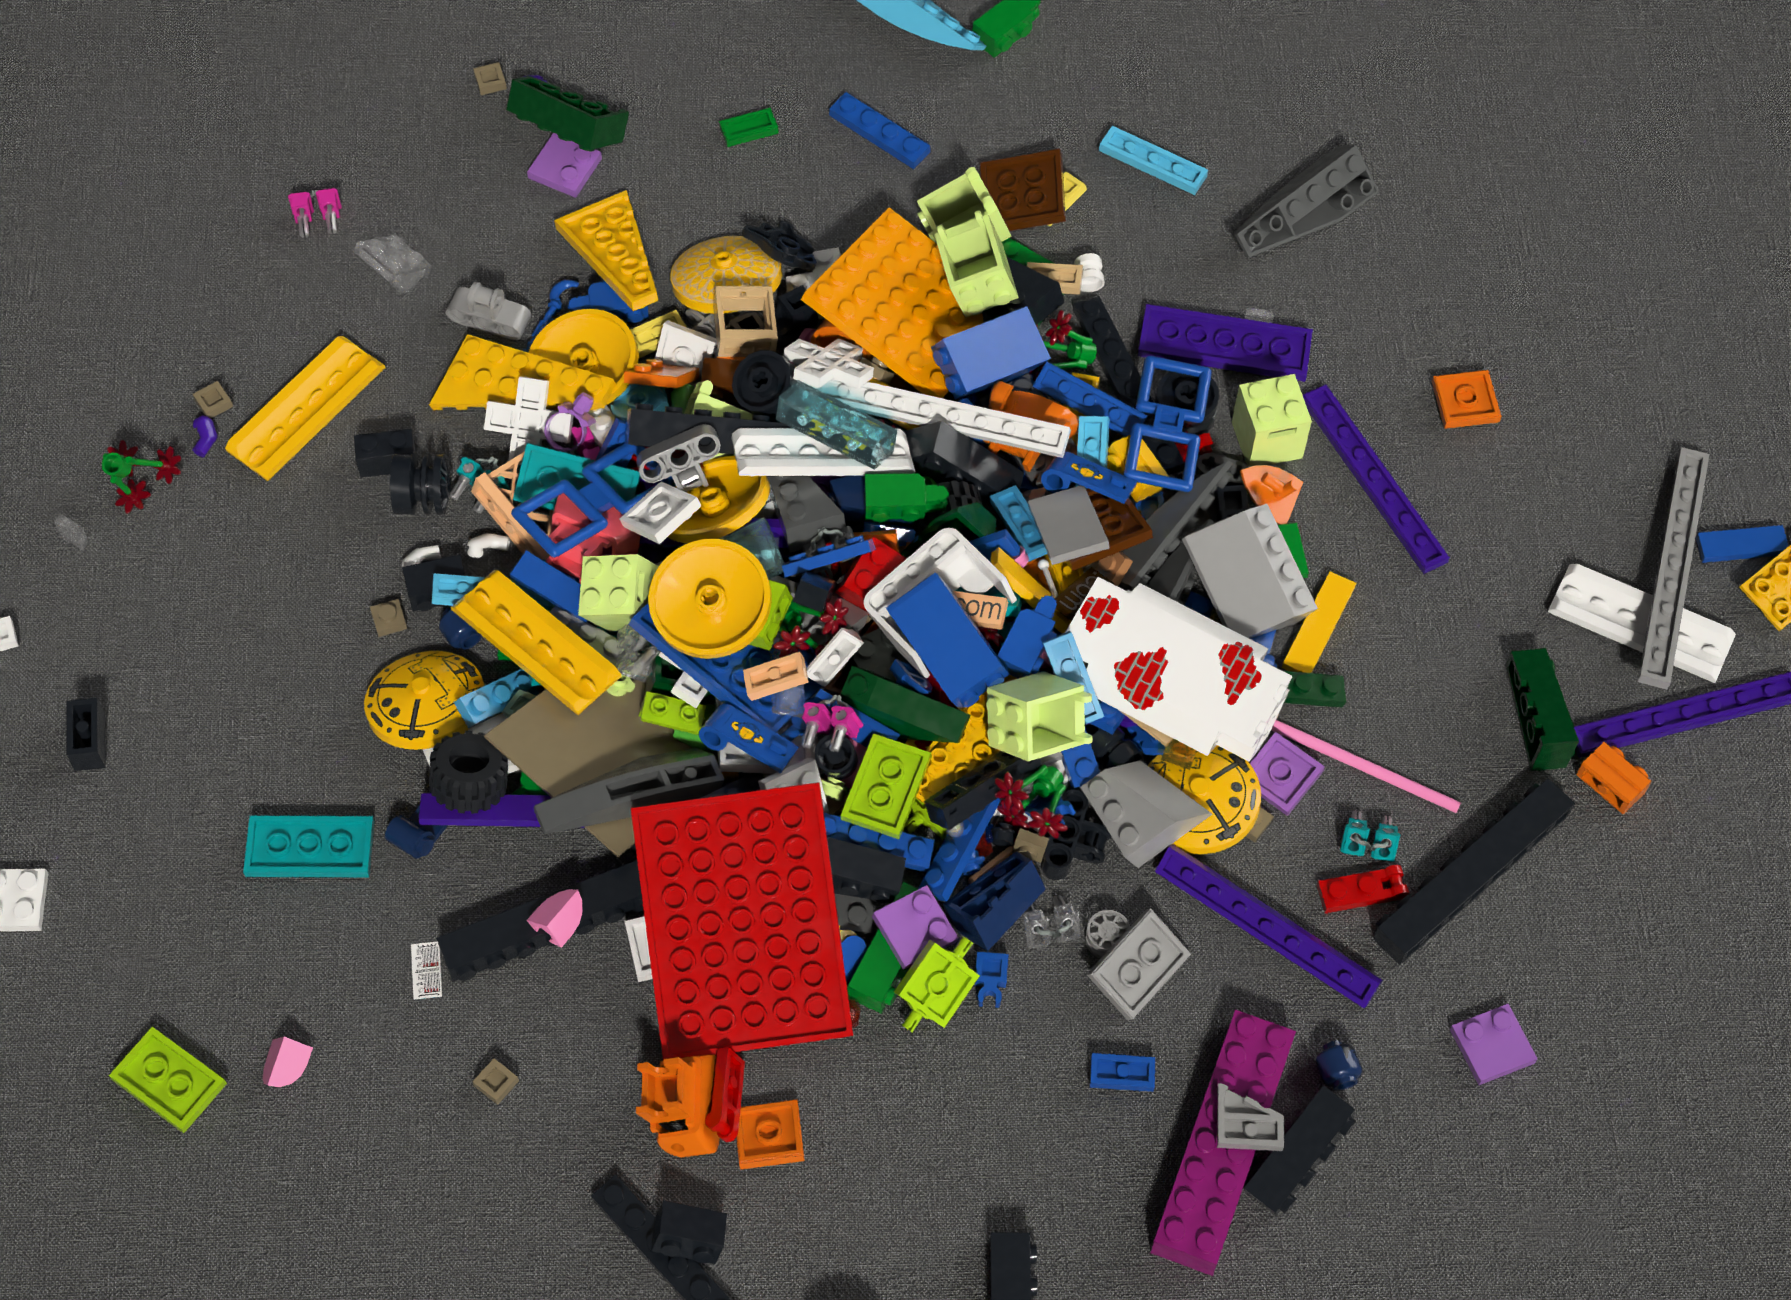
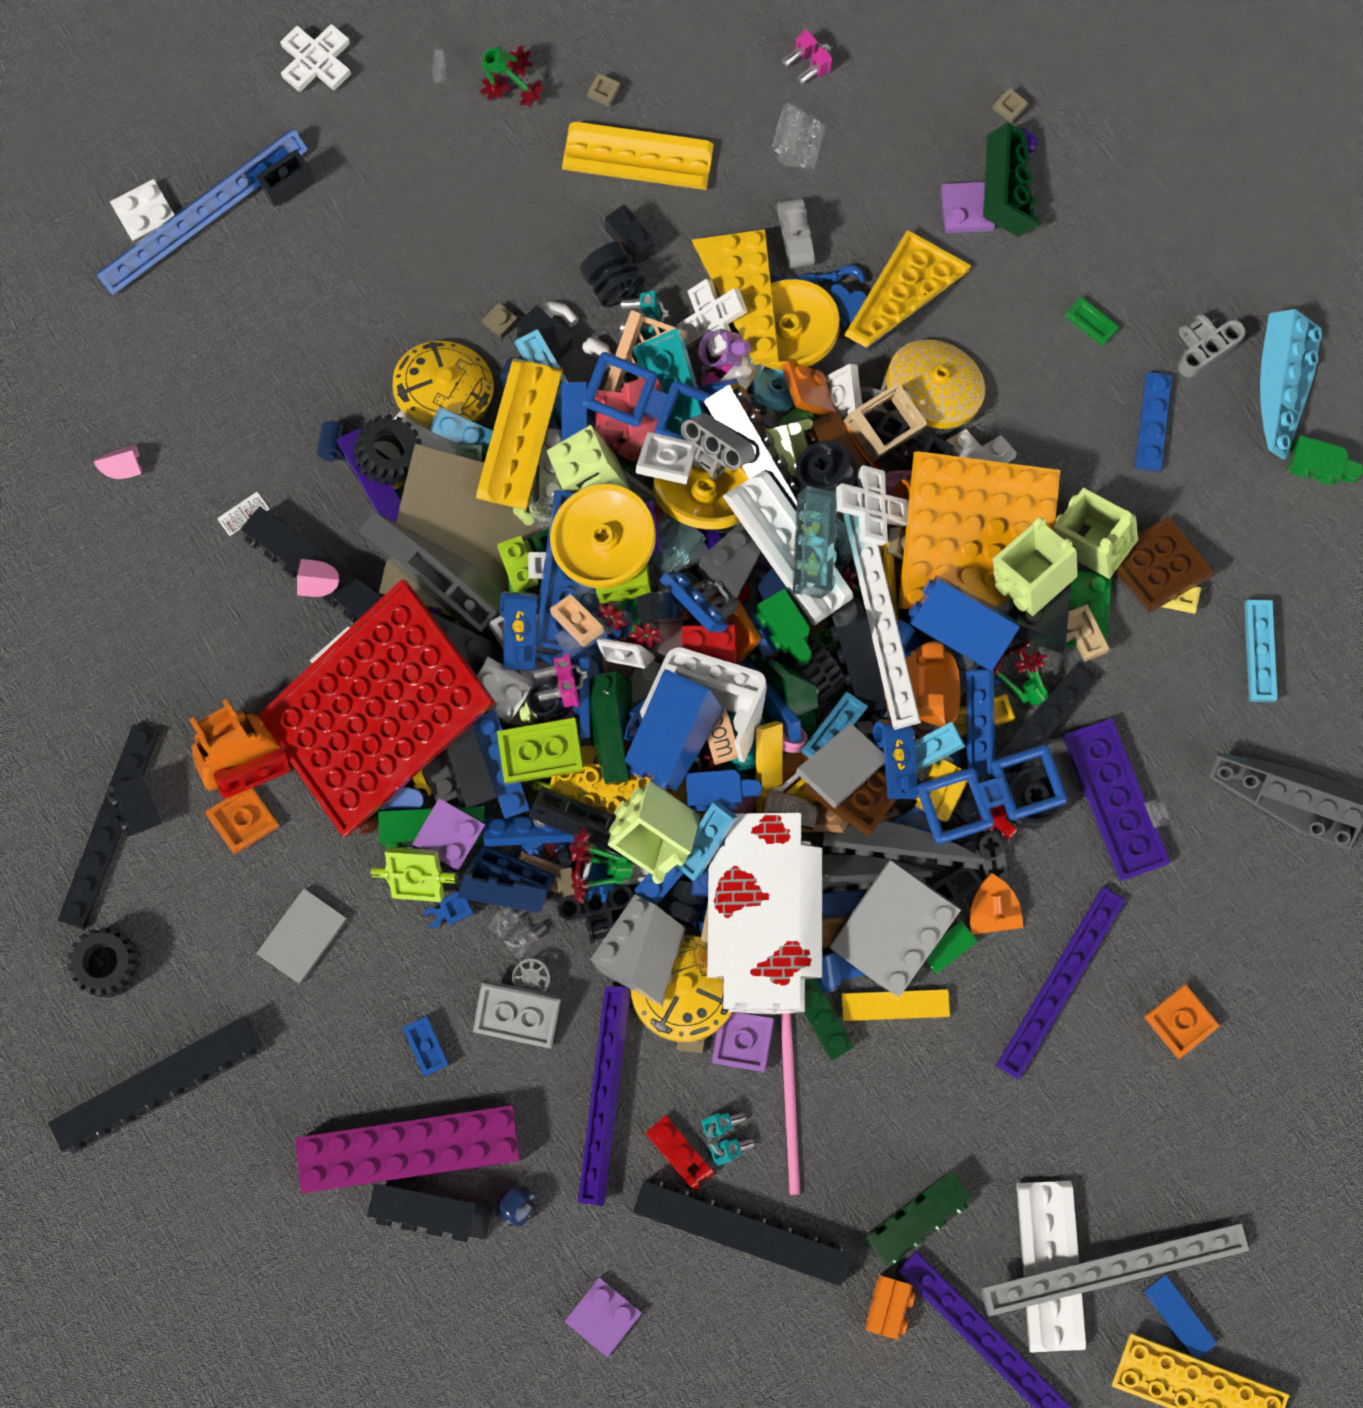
camera: 60 degrees right, 15 degrees up
lime plate [109,1027,227,1133] -> none
dark purple arm [192,416,218,458] -> none
teal plate [243,816,375,878] -> none
dark tan plate [472,1058,519,1105] -> none
light yellow plate [630,310,687,358] -> none
black tile [741,220,817,271] -> none
white wheel [1074,253,1105,292] -> none
light grey wing [1217,1083,1284,1151] -> none
yellowish green container [1232,374,1312,467] -> none
none -> plate [95,128,308,295]
none -> light grey tile [256,889,347,984]
none -> light grey piece [1178,314,1245,377]

